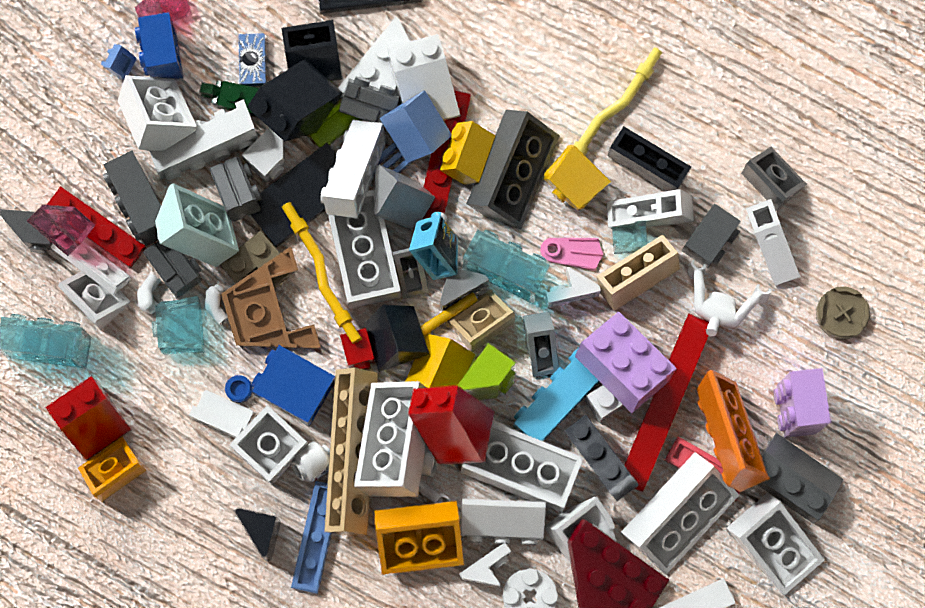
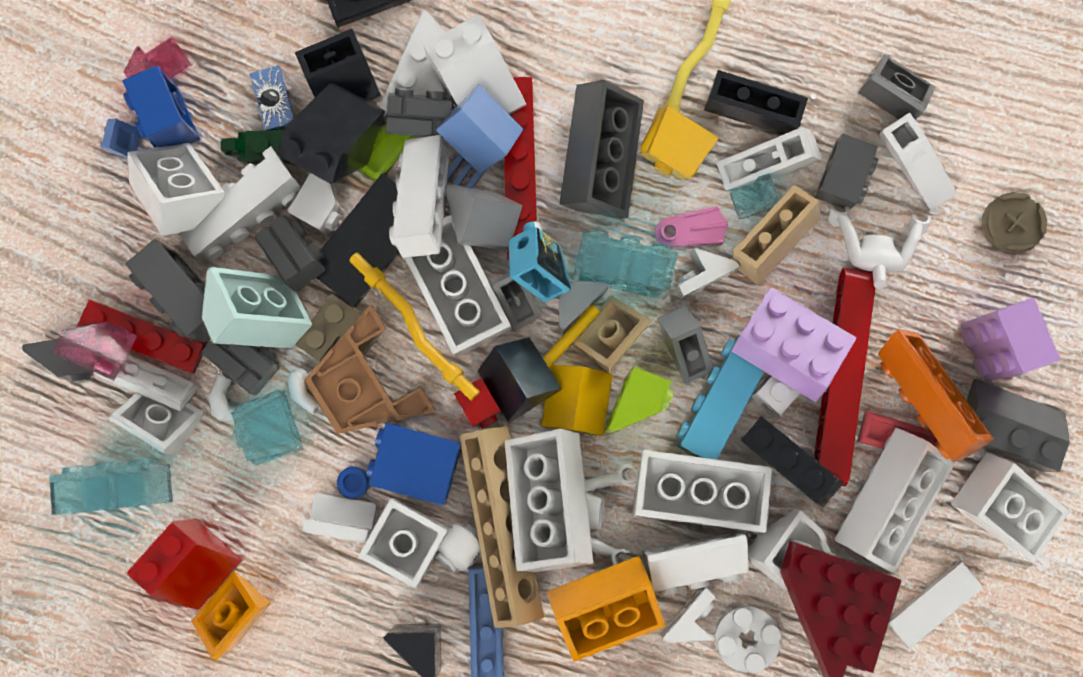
camera: 10 degrees left, 5 degrees up
red slope [408,385,495,464] -> none
yellow brick [440,121,496,184] -> none

